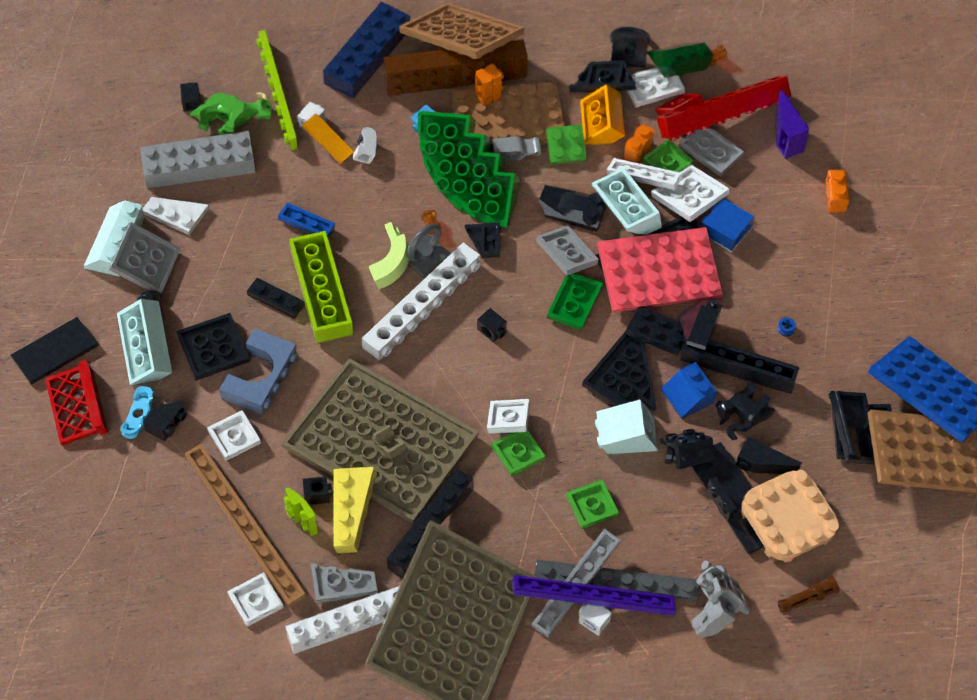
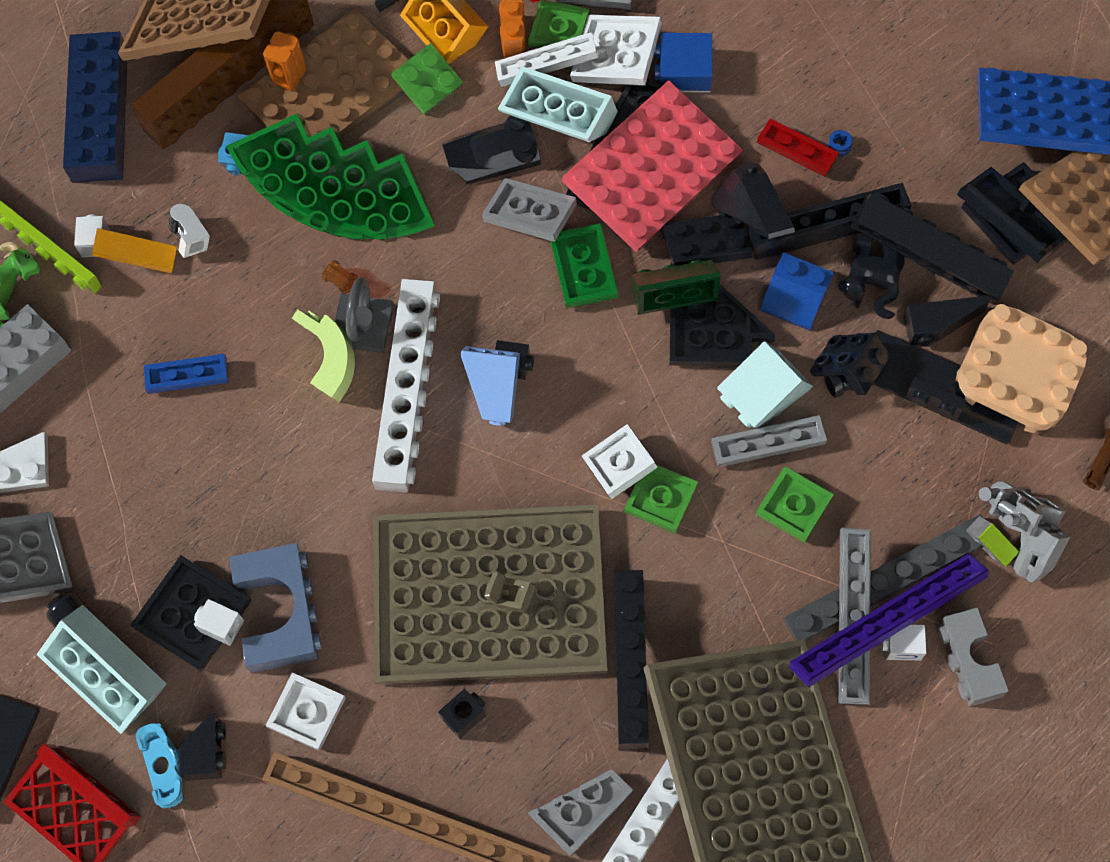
camera: 30 degrees left, 10 degrees up
black plate [247,278,305,319] -> none
lime slope [283,487,318,536] -> none
lime brick [289,231,353,343] -> none
light yellow wedge [334,467,377,553] -> none
black wing [465,222,501,258] -> none
light grey piece [492,136,541,162] -> none
none -> white brick [194,599,244,646]
none -> light blue slope [461,346,520,425]
none -> dark green slope [631,260,721,315]
none -> light grey plate [711,415,827,467]
none -> red plate [757,118,839,177]
none -> black brick [850,193,1014,304]
none -> light grey arch [938,608,1009,707]
none -> lime piece [966,516,1019,567]

